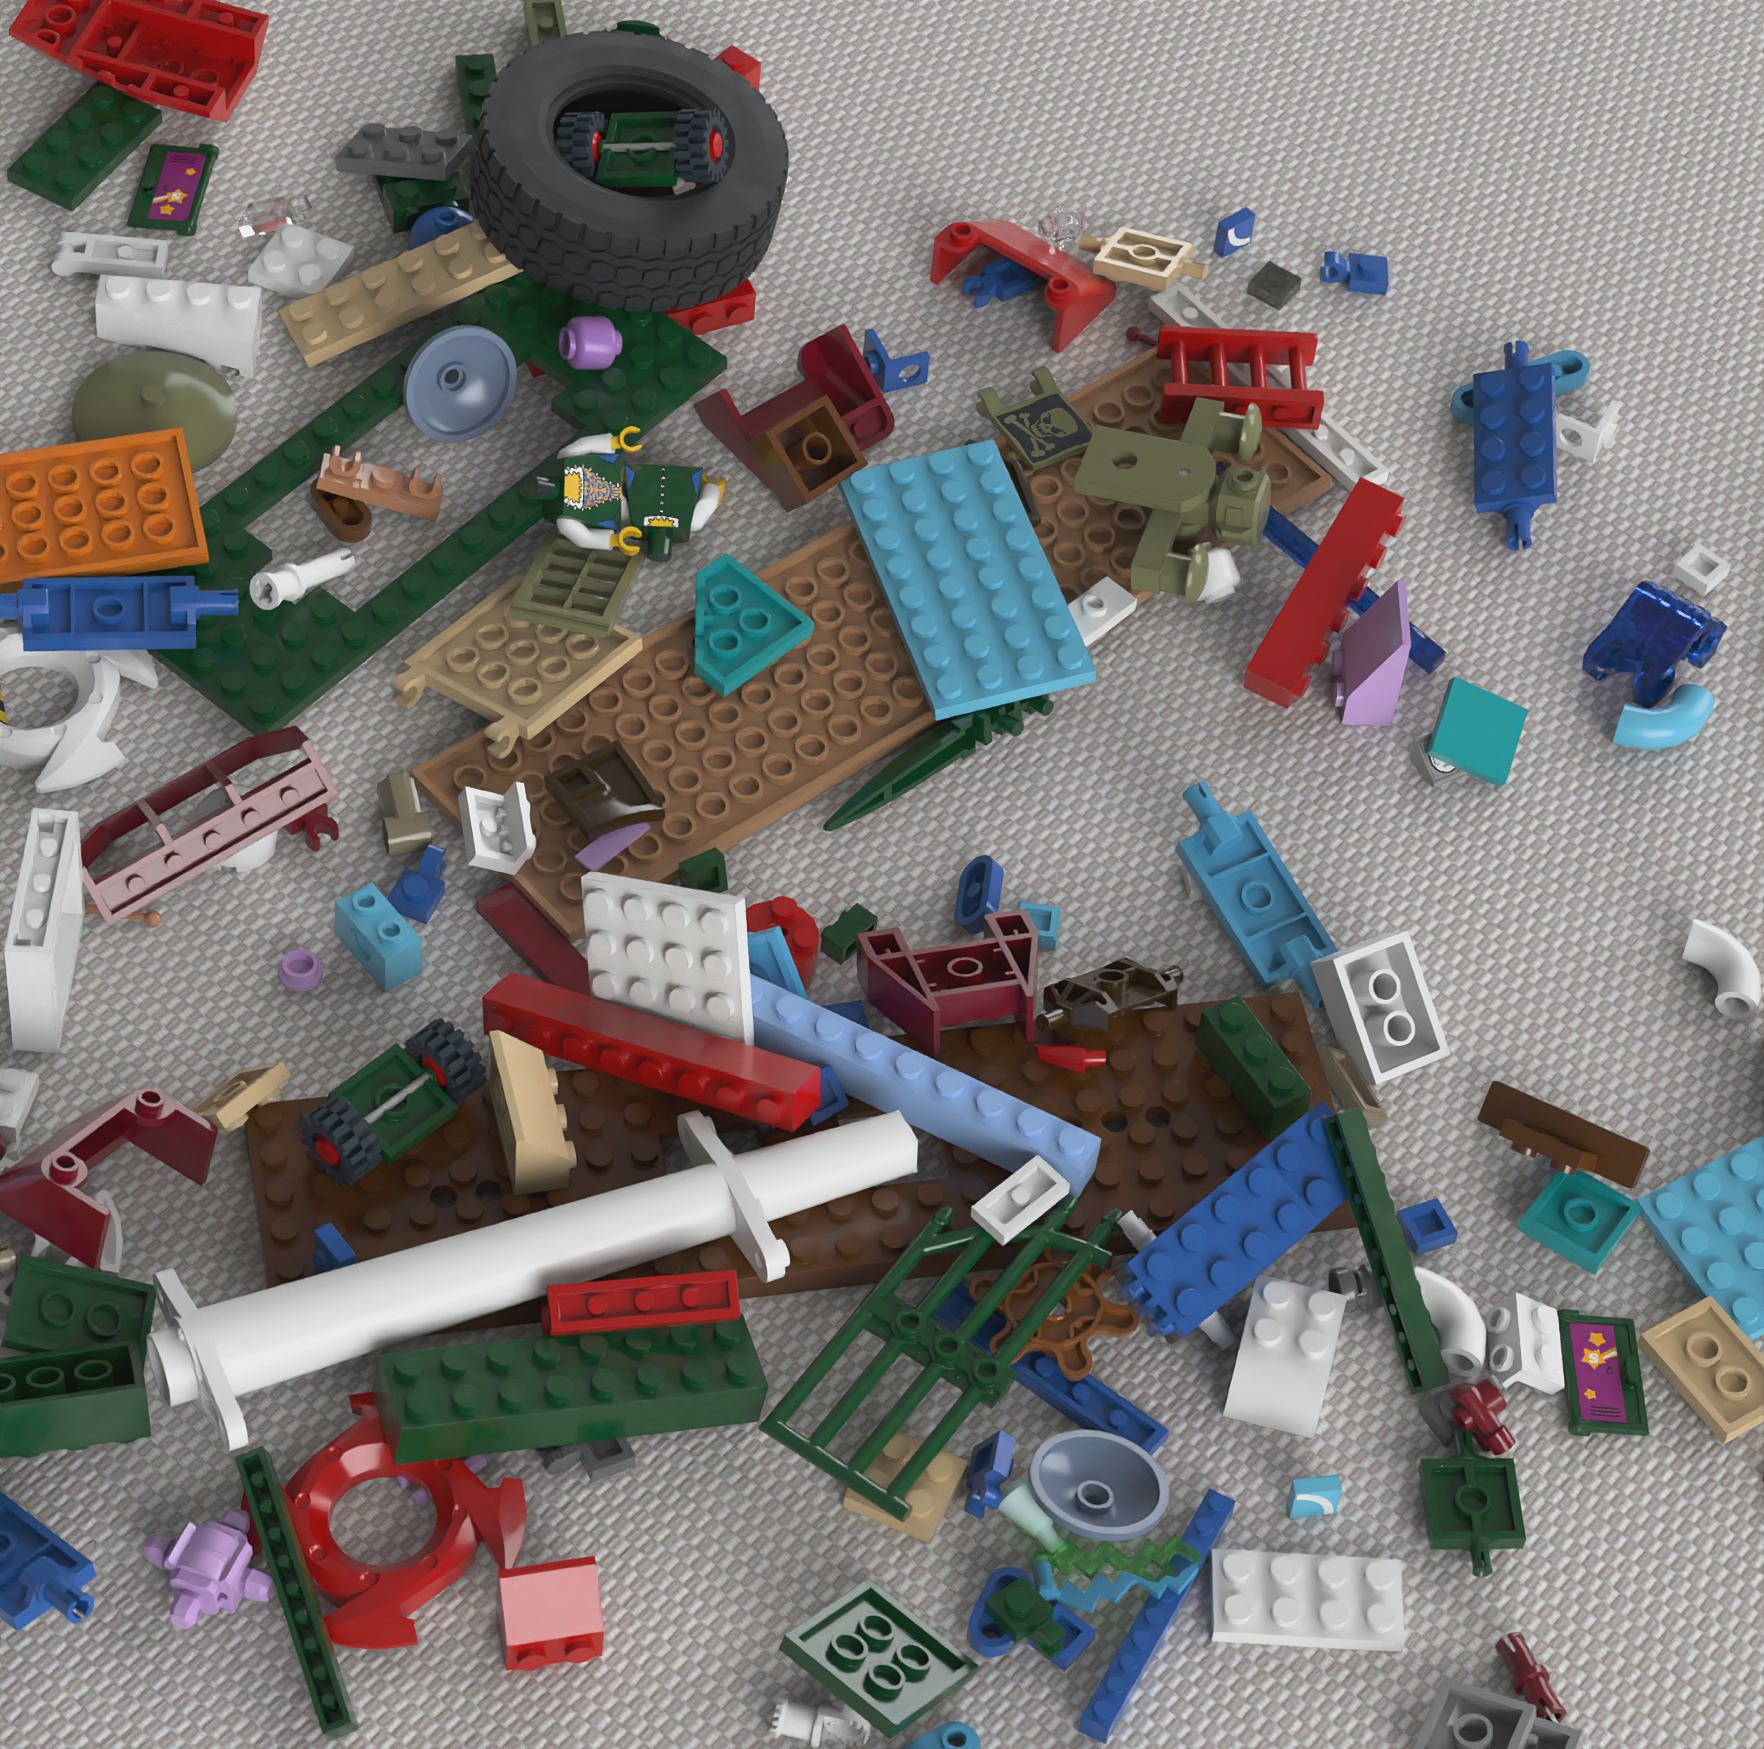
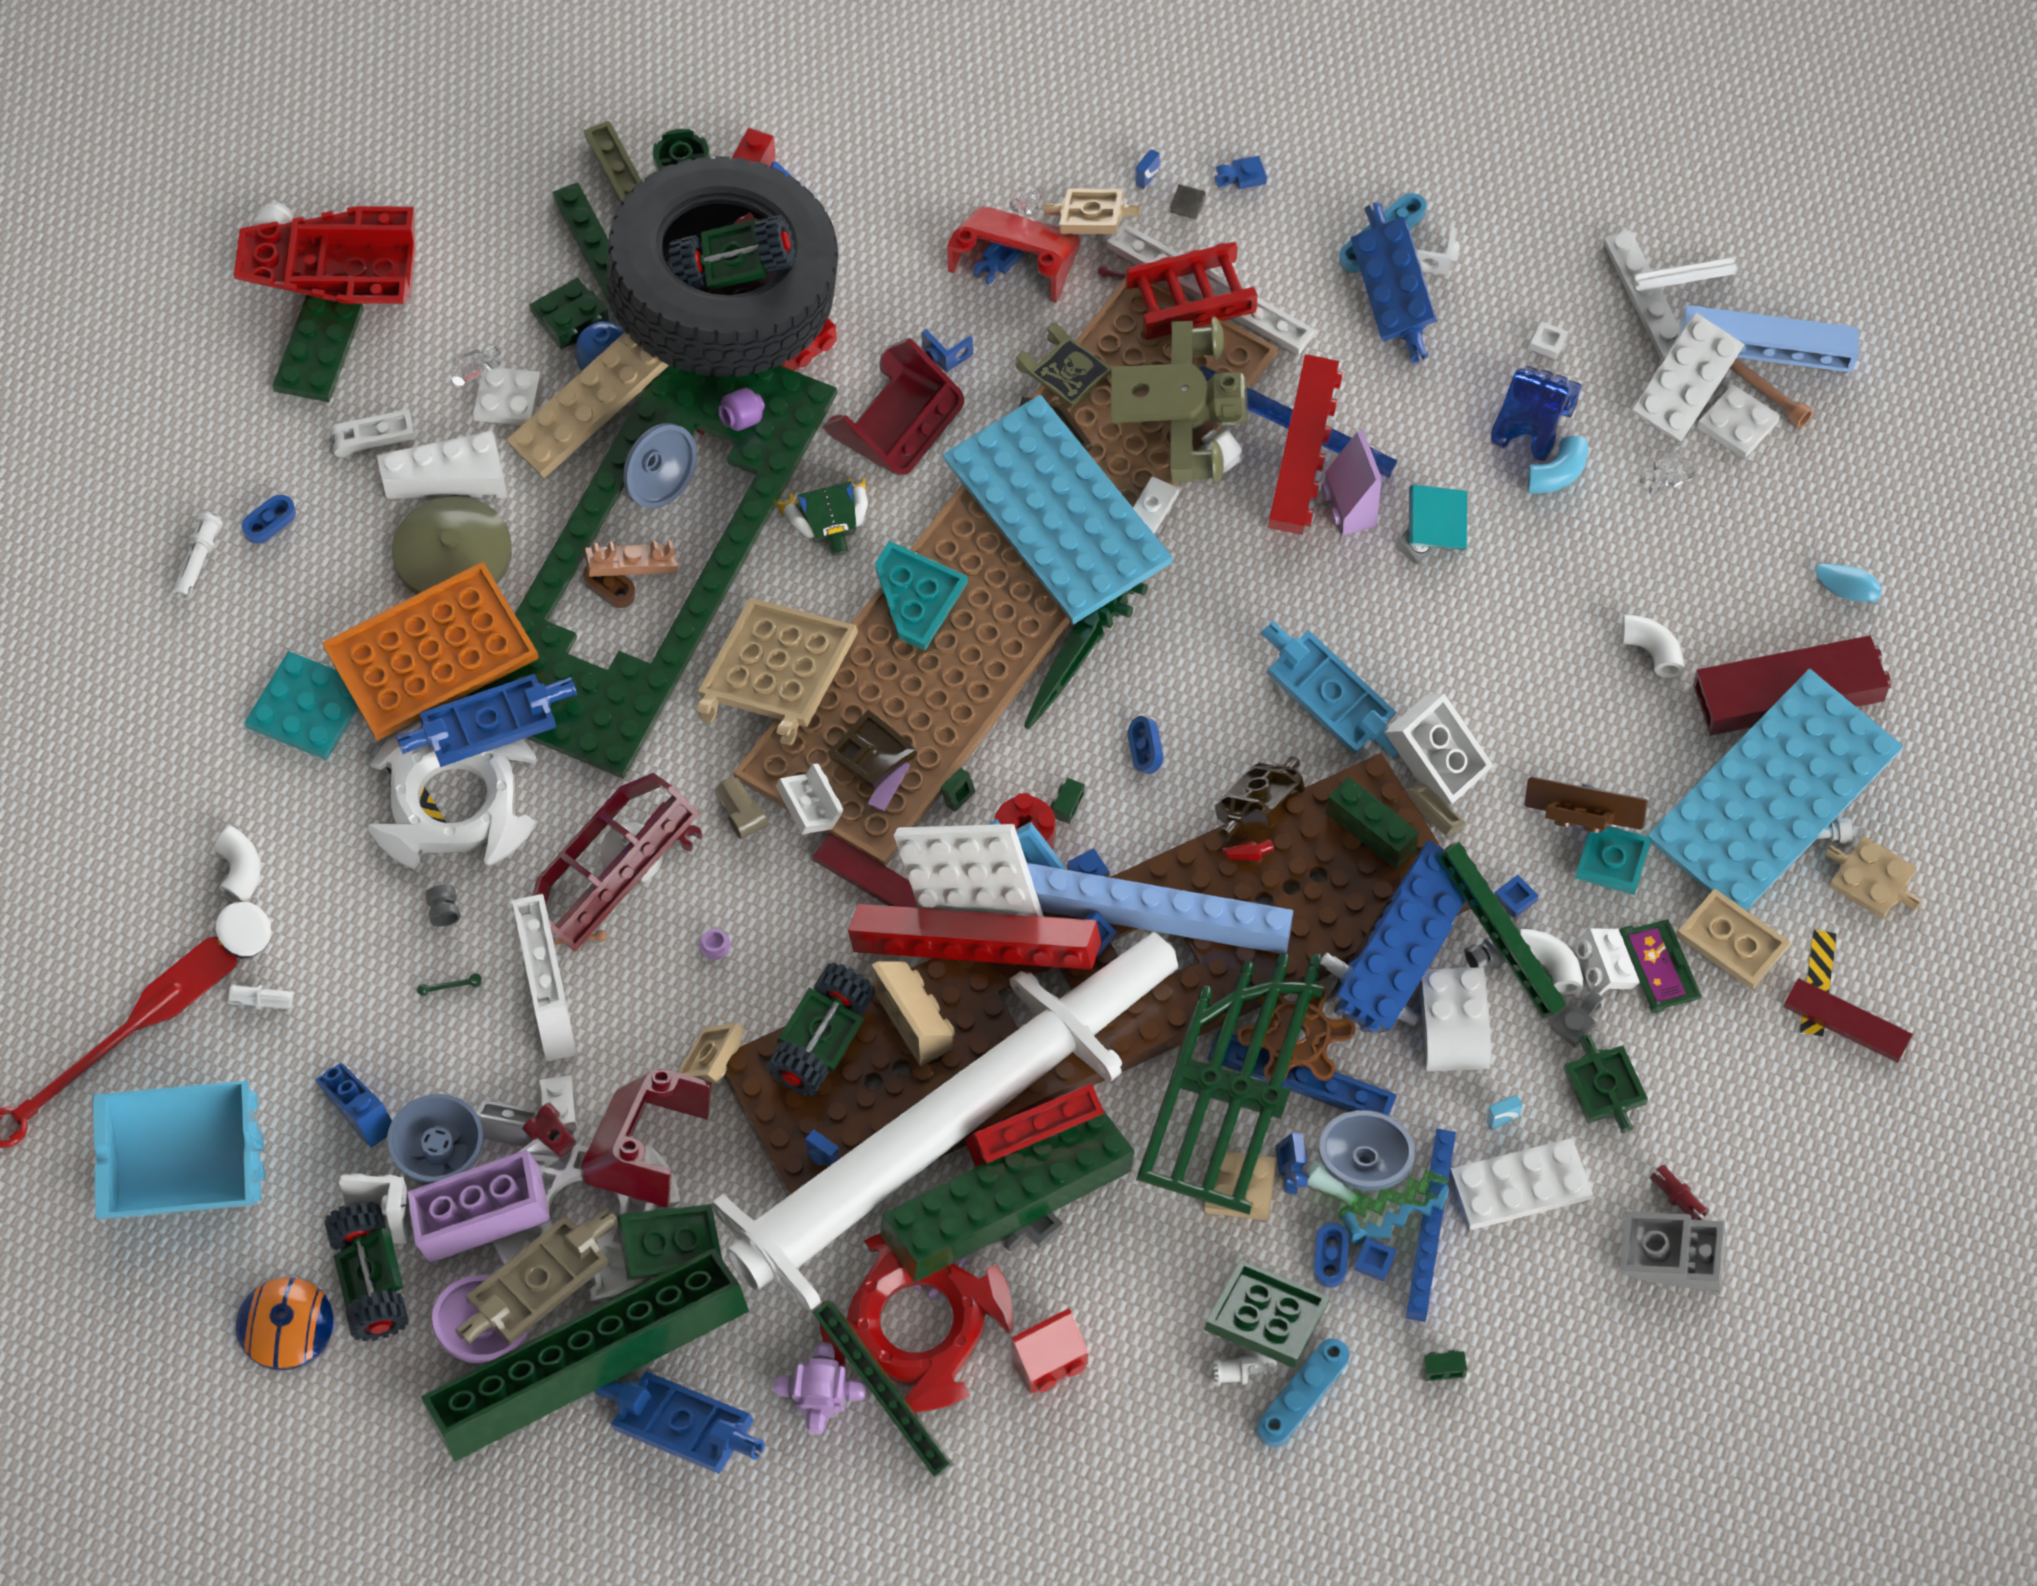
camera: 10 degrees left, 10 degrees up
door [127,144,220,236] -> none
white pin [249,548,355,610] -> none
dark grey plate [335,123,473,181] -> none
medium azure brick [335,882,422,992] -> none
blue plate [387,844,446,925] -> none
olive piece [508,532,646,638] -> none
torso [526,426,642,556] -> none
reddish brown brick [745,394,868,513] -> none
dark red wedge [856,909,1038,1056] -> none
white plate [971,1155,1070,1246] -> none
dark green plate [984,1576,1066,1660] -> none
medium azure tile [1017,901,1061,950] -> none
dark red plate [1449,1378,1516,1456] -> none

